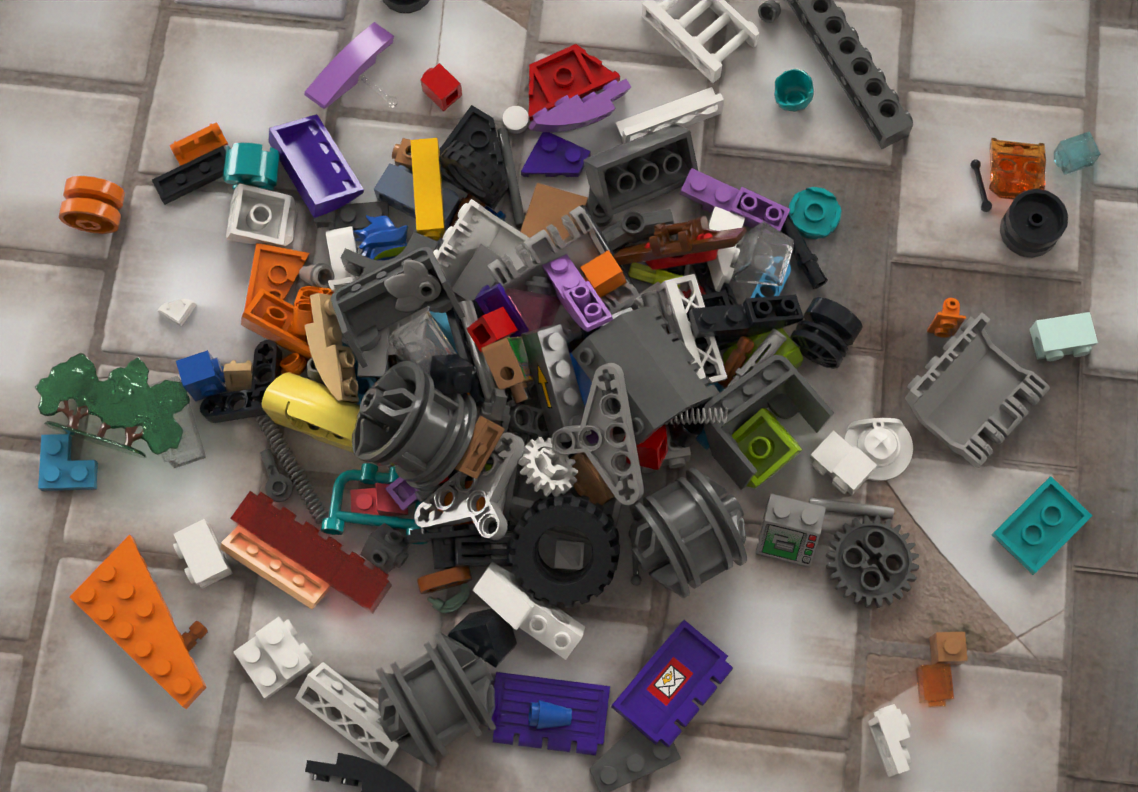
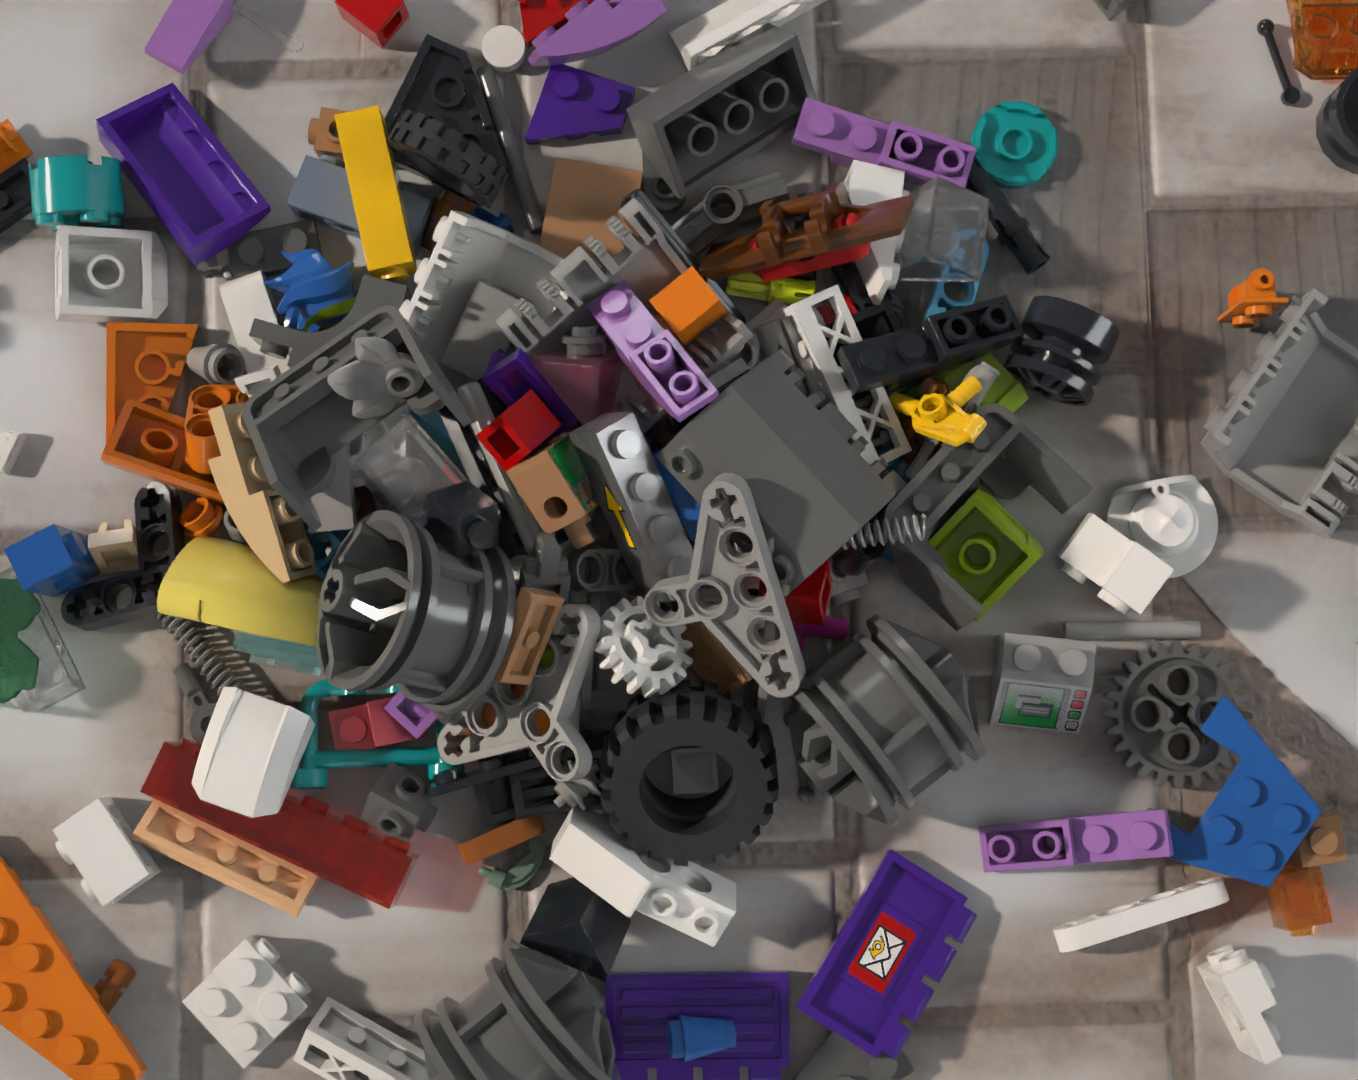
camera: 10 degrees left, 10 degrees up
none -> white slope [191,686,315,818]
none -> clear light blue plate [232,632,321,676]
none -> light grey wheel [553,760,601,810]
none -> dark pink arm [792,616,848,651]
none -> yellow piece [889,375,987,447]
none -> medium lavender slope [978,808,1174,873]
none -> white beam [1053,877,1230,953]
none -> blue wing [1147,695,1322,888]

